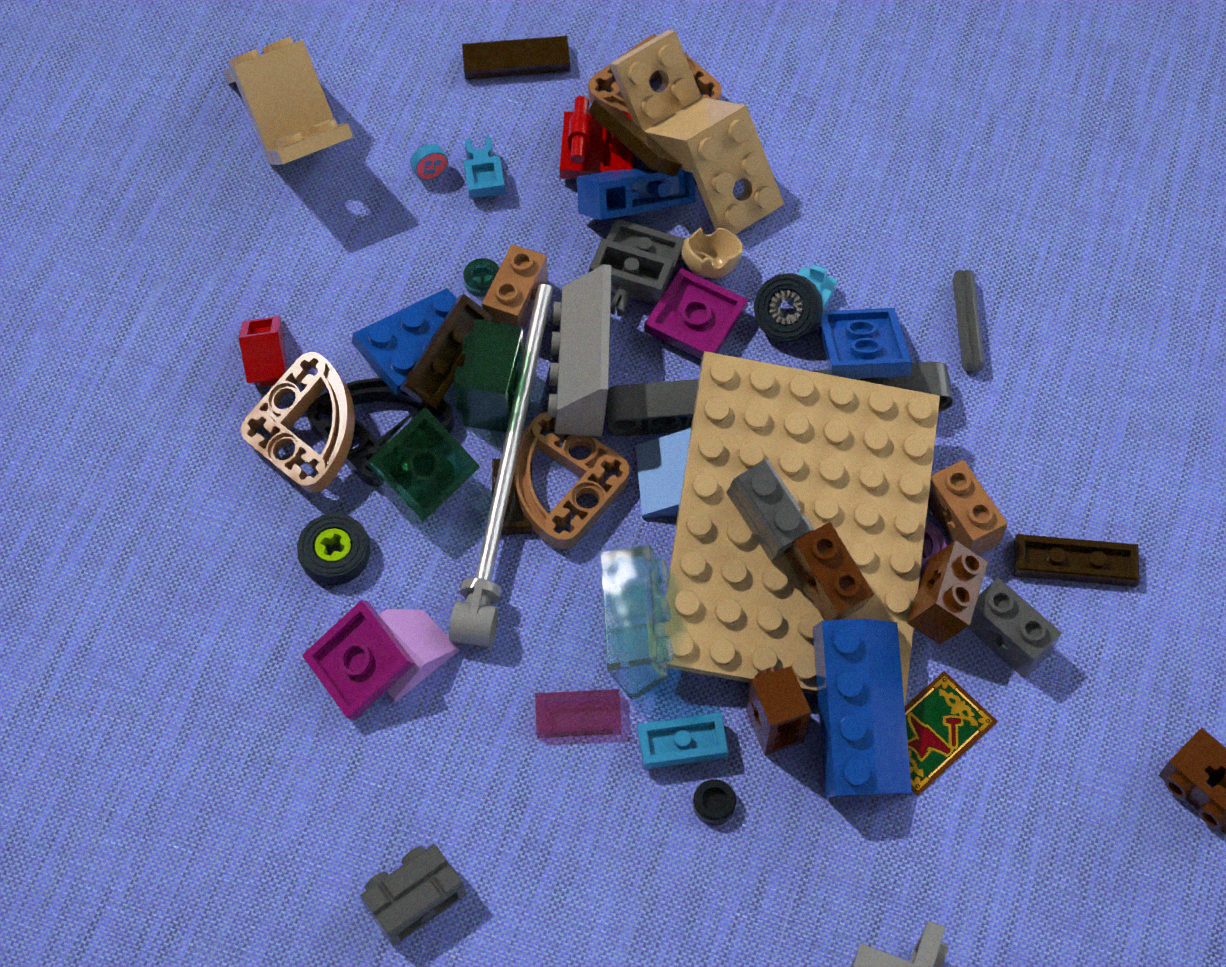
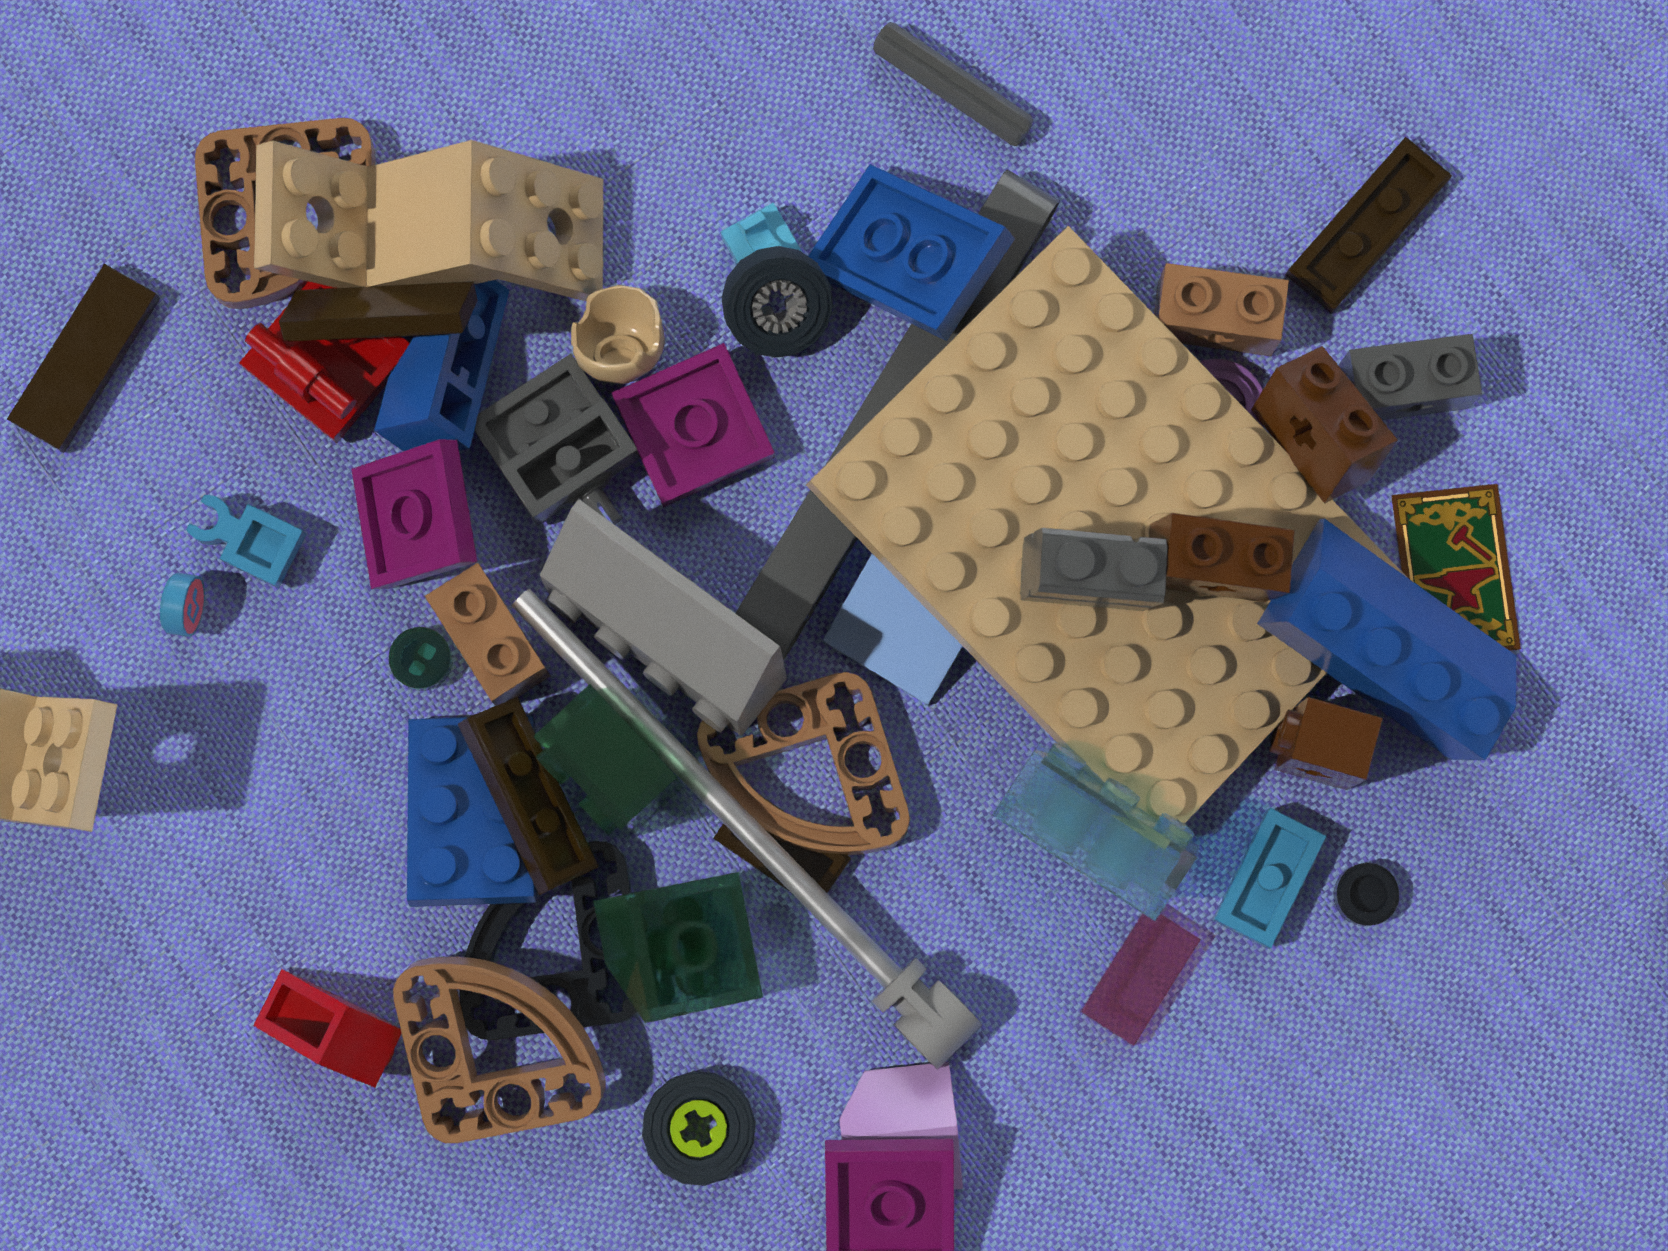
camera: 55 degrees left, 20 degrees up
none -> magenta plate [351,439,477,589]

